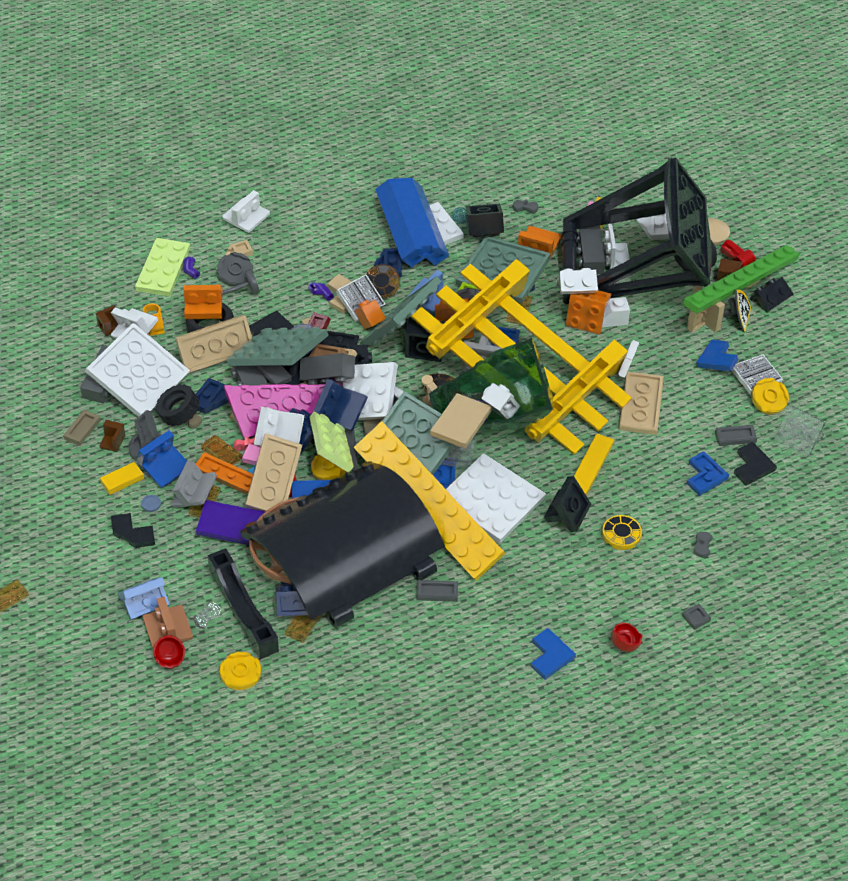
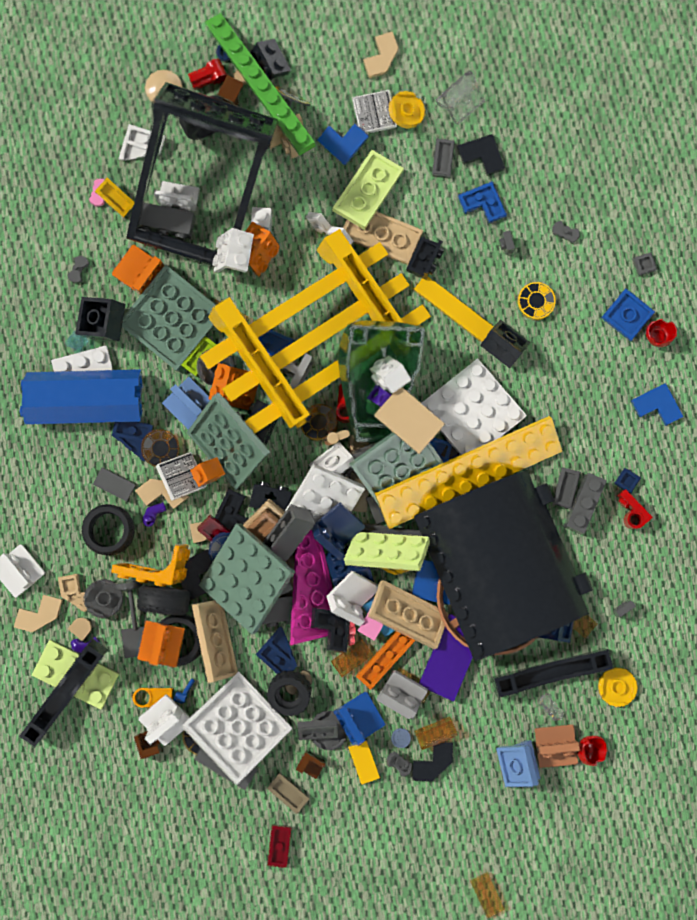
camera: 75 degrees left, 35 degrees up
none -> tan tile [14,595,63,632]
none -> black arch [19,638,108,748]
none -> tan tile [68,618,92,641]
none -> black tyre [82,504,135,556]
none -> dark grey tile [93,467,136,502]
none -> light orange bracket [111,544,190,587]
none -> black tyre [137,585,190,615]
none -> blue hand [174,678,195,704]
none -> dark red plate [267,824,292,868]
none -> black tile [311,608,350,653]
none -> yellowish green plate [332,150,404,230]
none -> tan tile [363,31,398,79]
none -> dark grey piece [386,752,412,777]
none -> black bracket [406,237,444,280]
none -> clear orange tile [414,716,458,750]
none -> dark grey plate [499,231,515,255]
none -> dark grey brick [563,473,607,535]
none -> blue tile [601,288,655,342]
none -> dark grey tile [612,600,636,617]
none -> dark blue tile [614,468,641,494]
none -> red plate [617,489,653,530]

